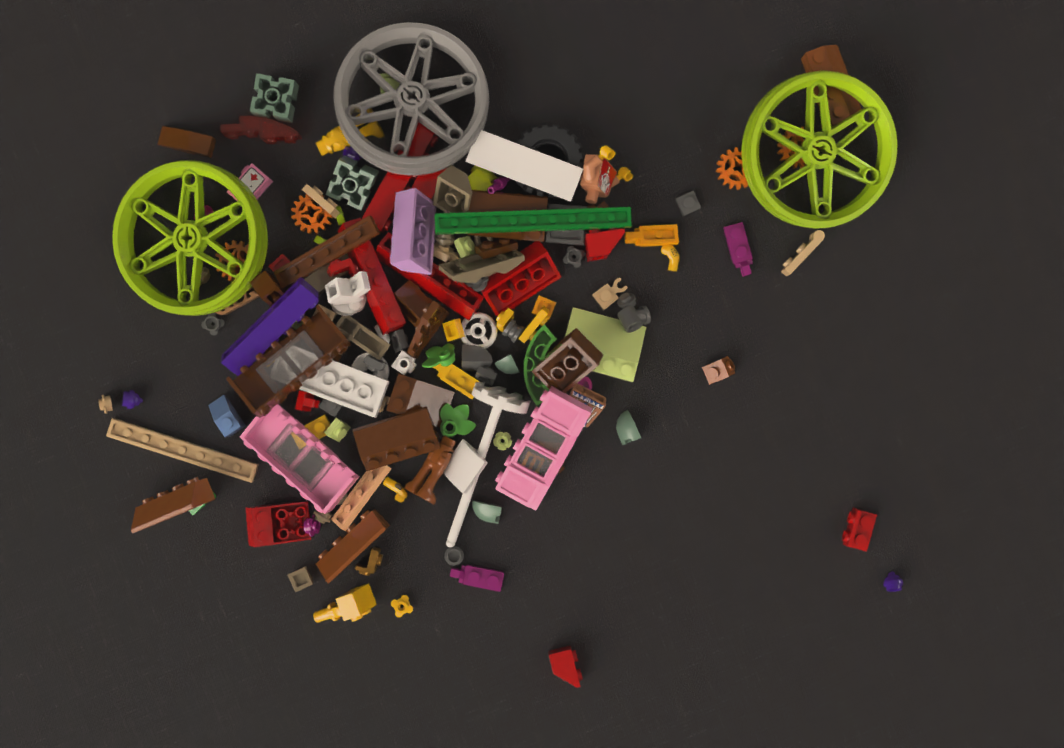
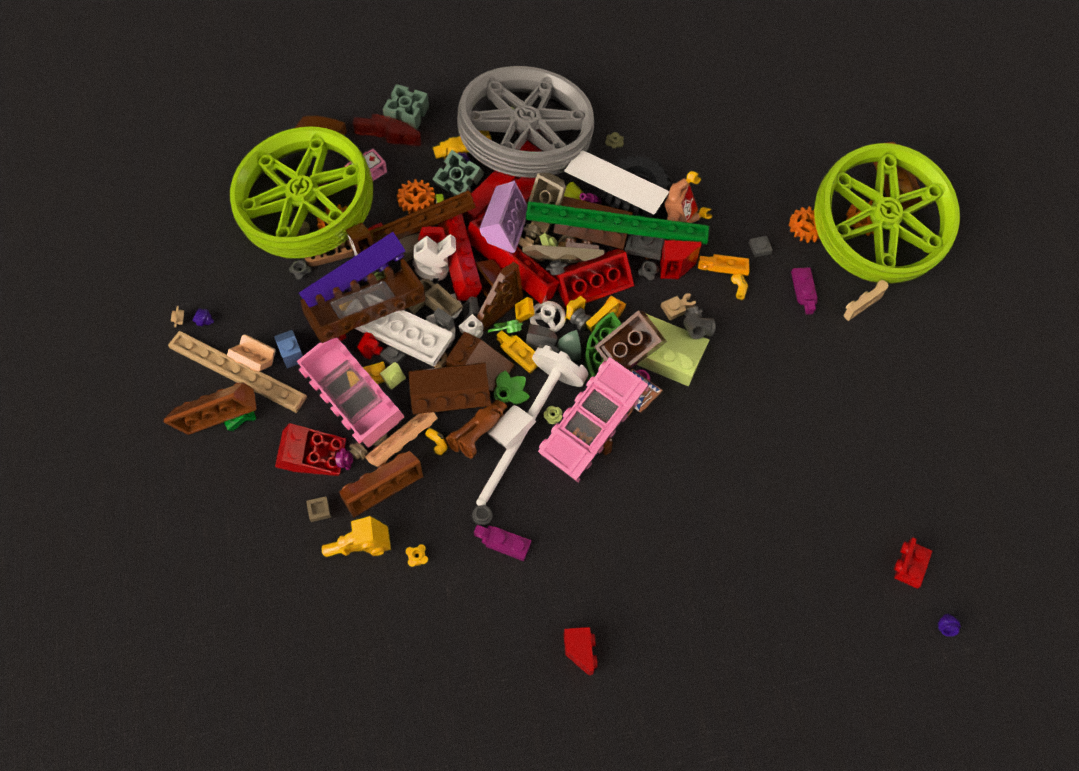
camera: 10 degrees right, 25 degrees down
tan plate [302,184,340,218] -> none
pearl gold bracket [355,547,383,576] -> none
sand green brick [472,500,502,524] -> none
sand green brick [616,410,641,445] -> none
bracket [702,356,735,385] -> none
none -> light nougat bracket [227,334,276,372]
none -> olive plant [605,132,624,149]

